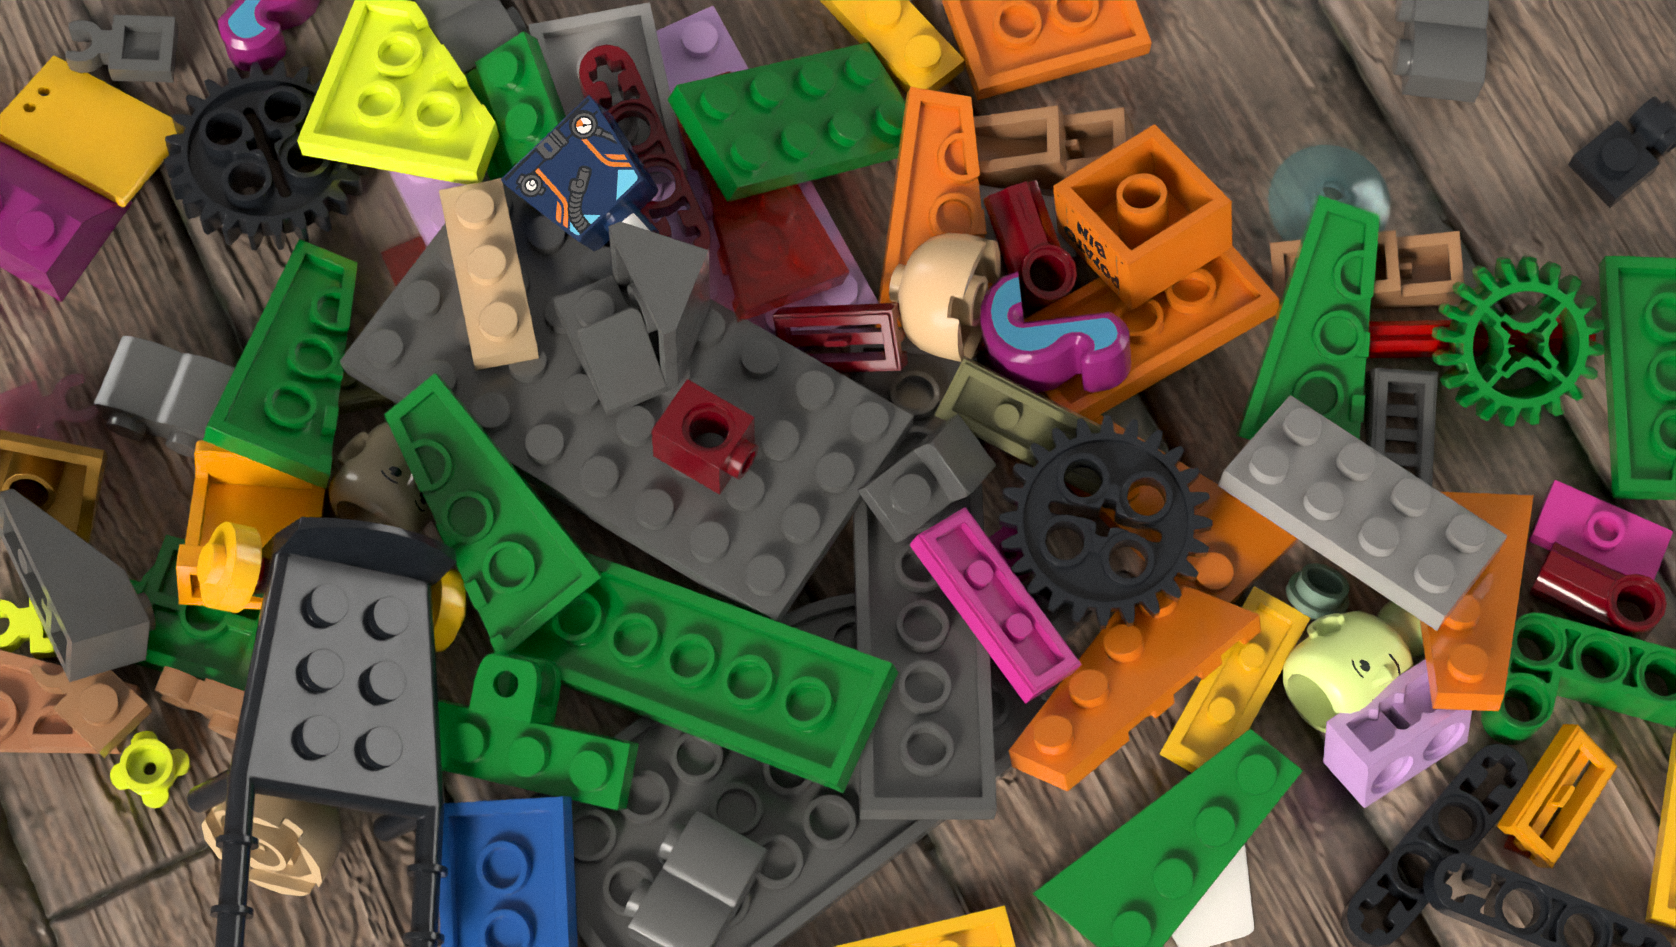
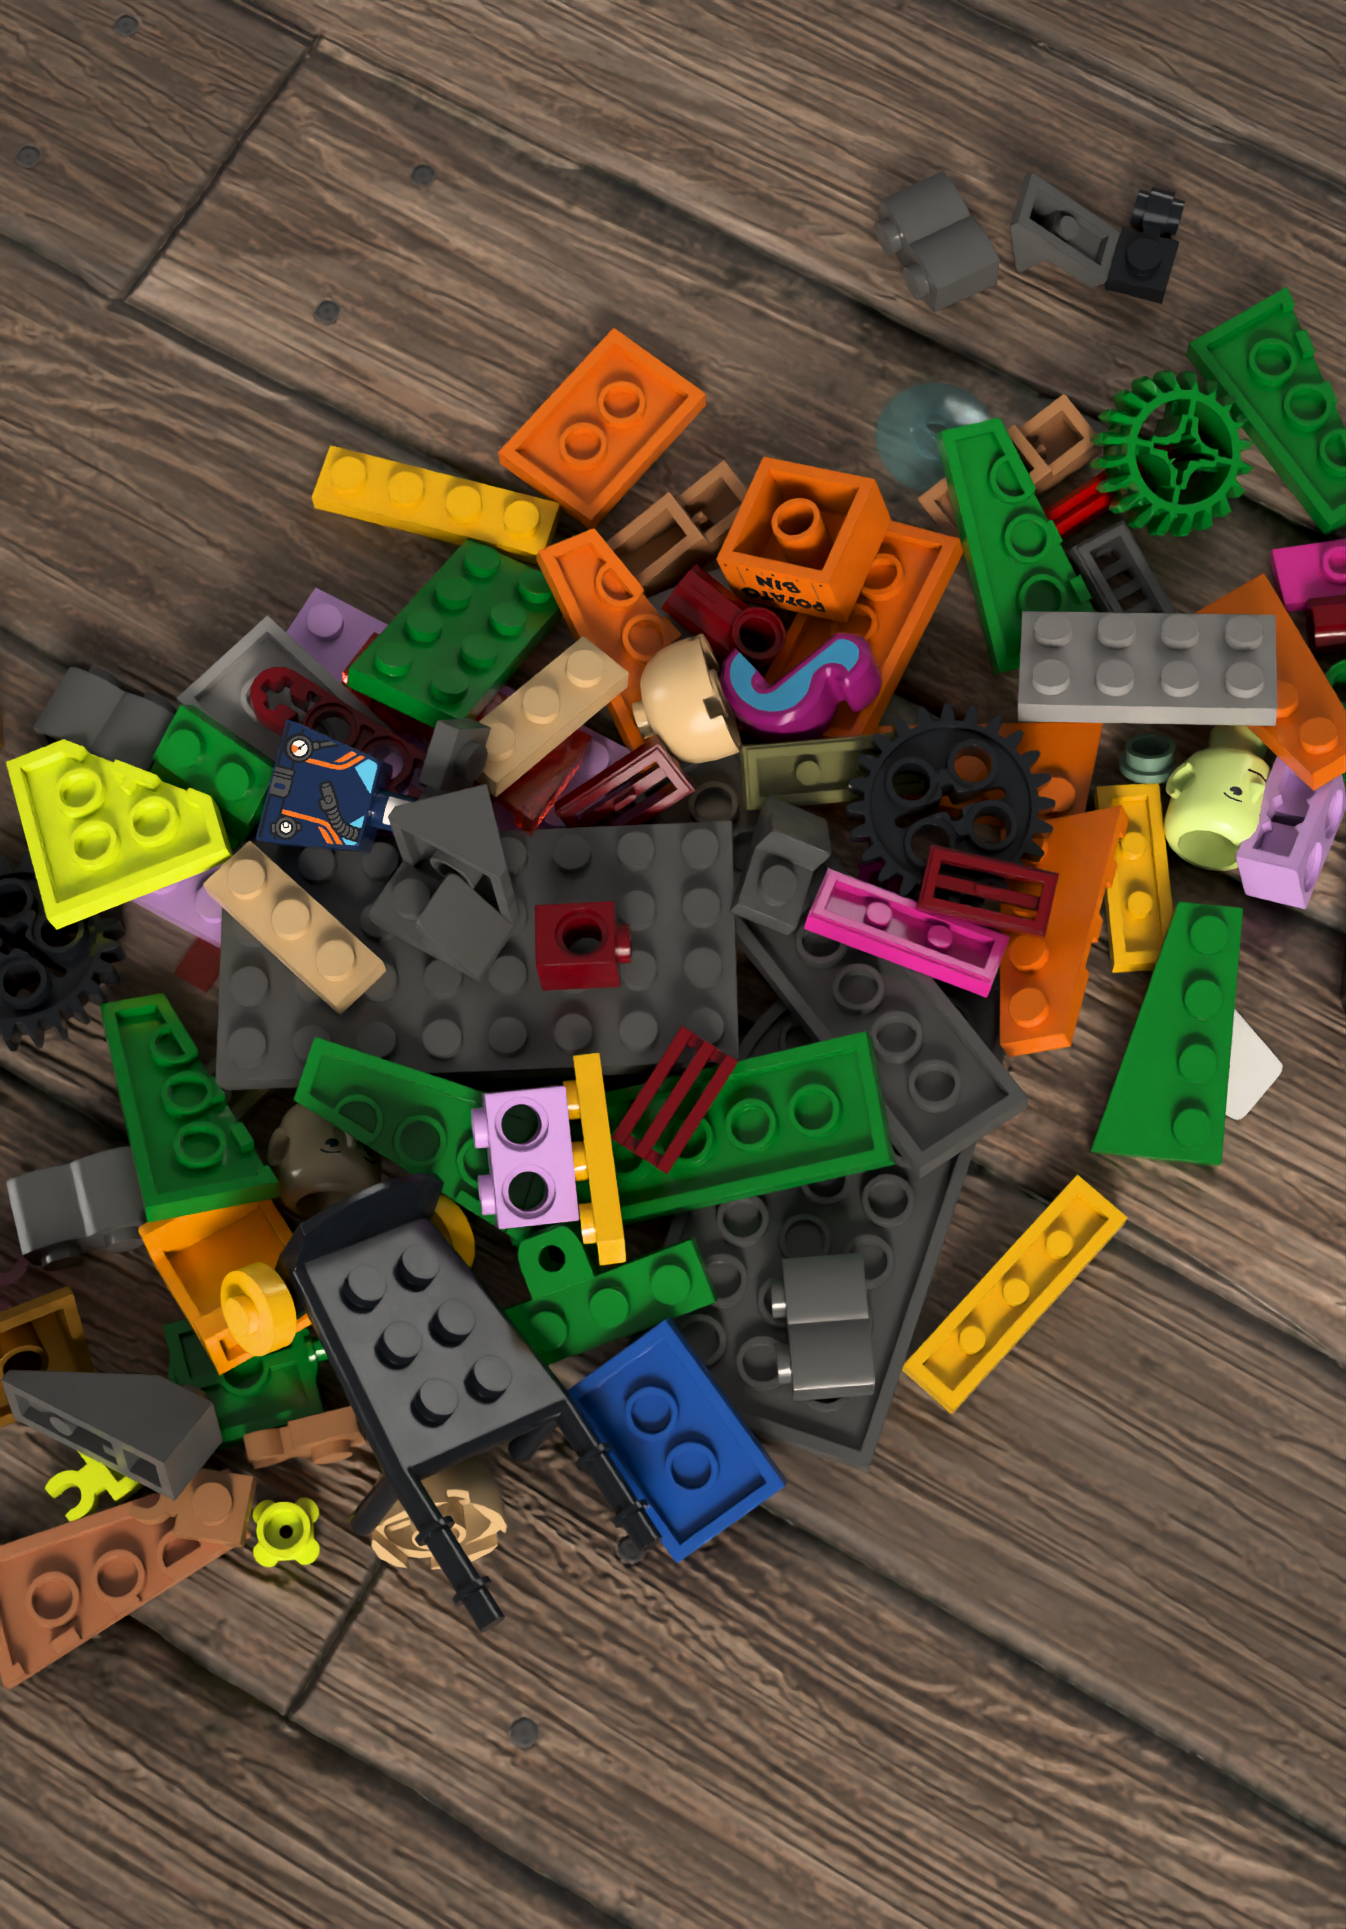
camera: 25 degrees left, 0 degrees up
none -> dark grey plate [417,718,491,801]
none -> lavender brick [471,1085,579,1229]
none -> tan plate [476,636,629,797]
none -> yellow plate [563,1053,626,1265]
none -> dark red tile [611,1026,739,1174]
none -> dark red tile [916,844,1059,939]
none -> dark grey slope [1010,172,1120,288]

